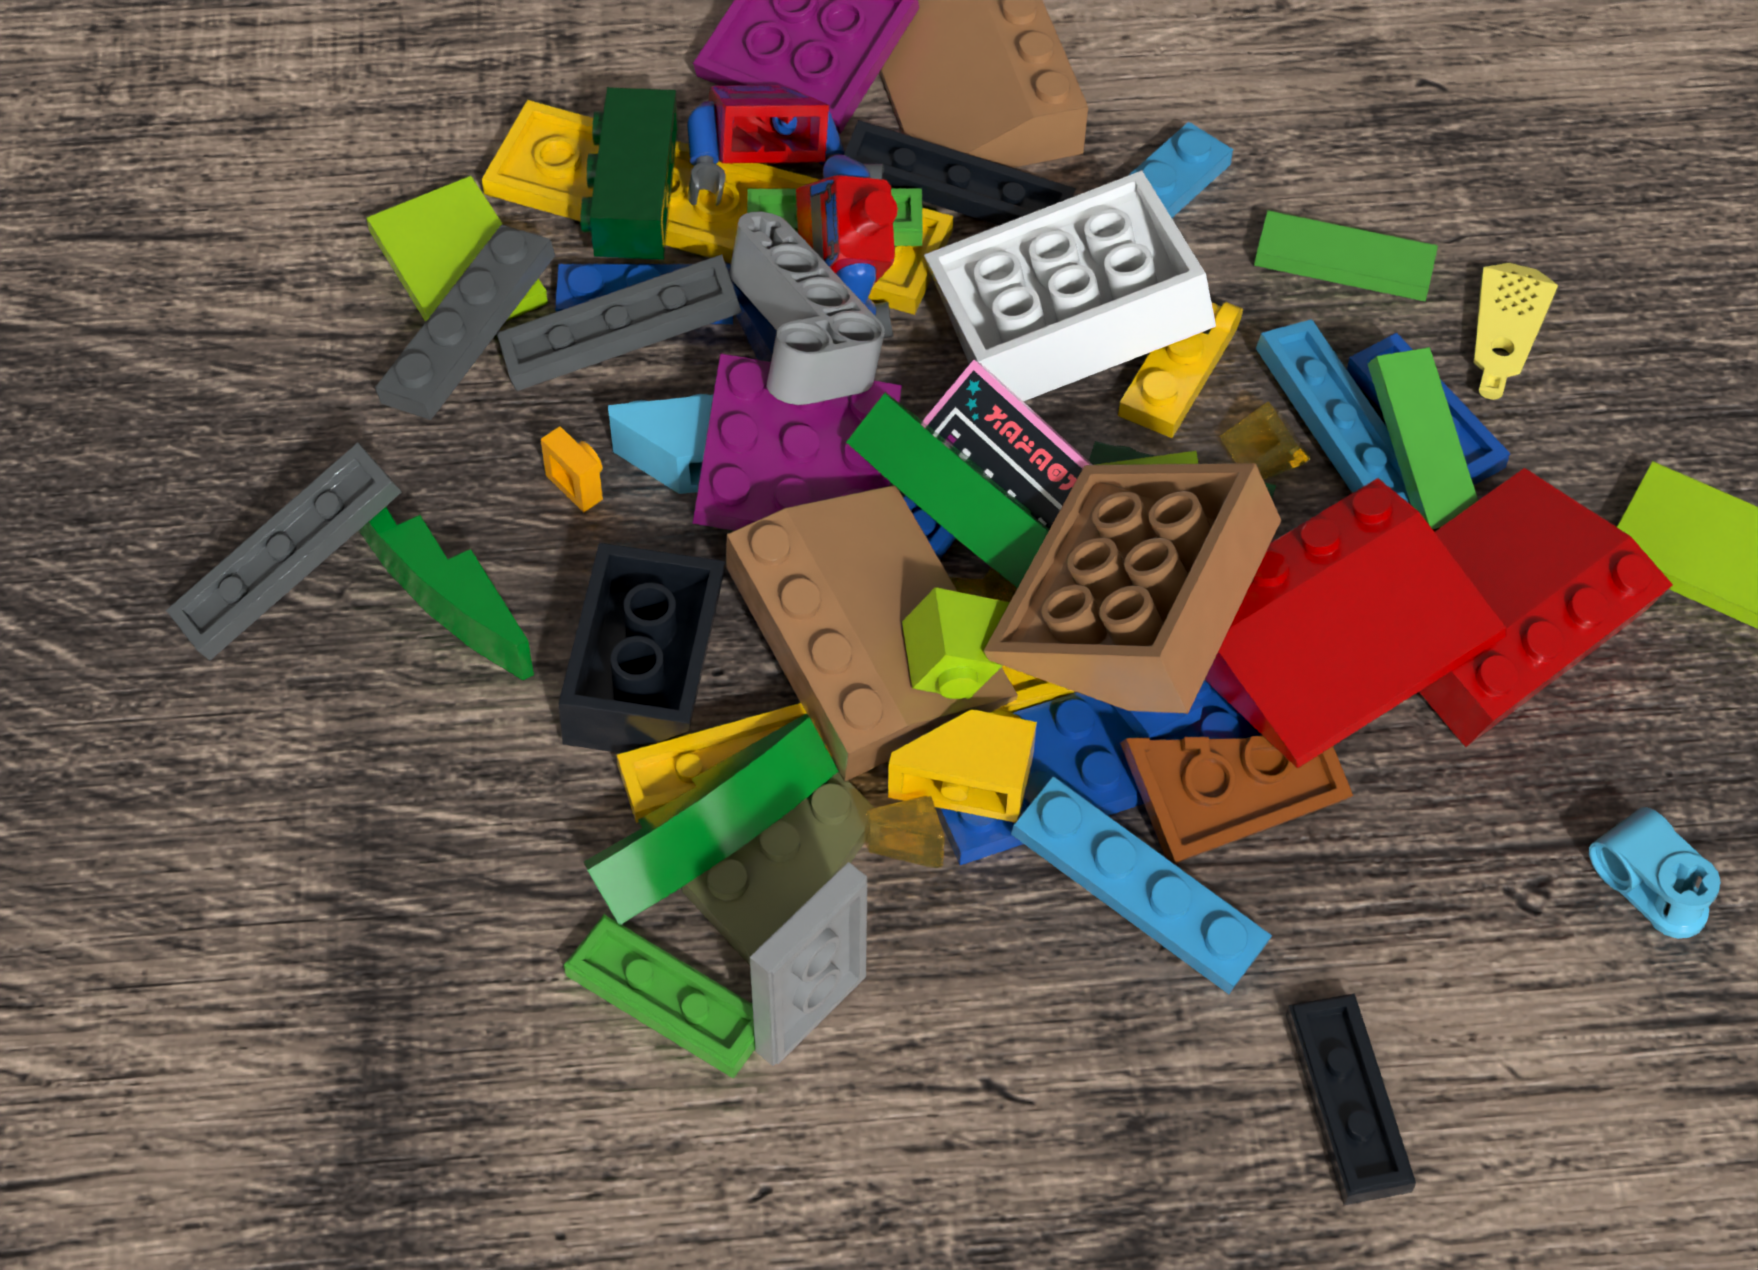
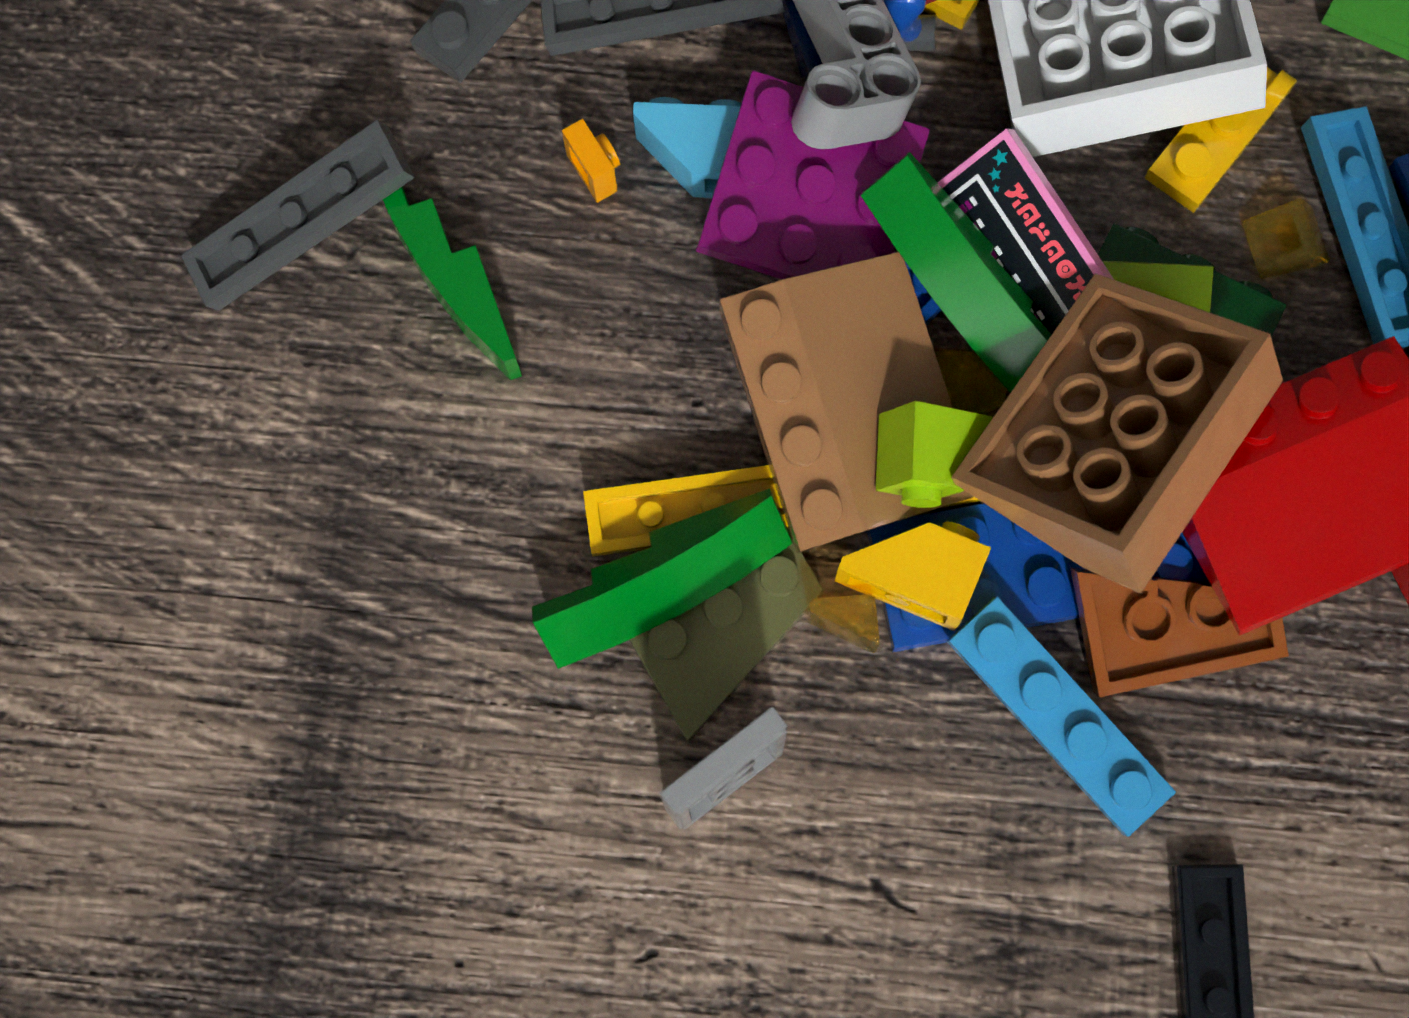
camera: 15 degrees right, 20 degrees up
black slope [558,542,725,753] -> none
bright green tile [564,915,755,1079] -> none

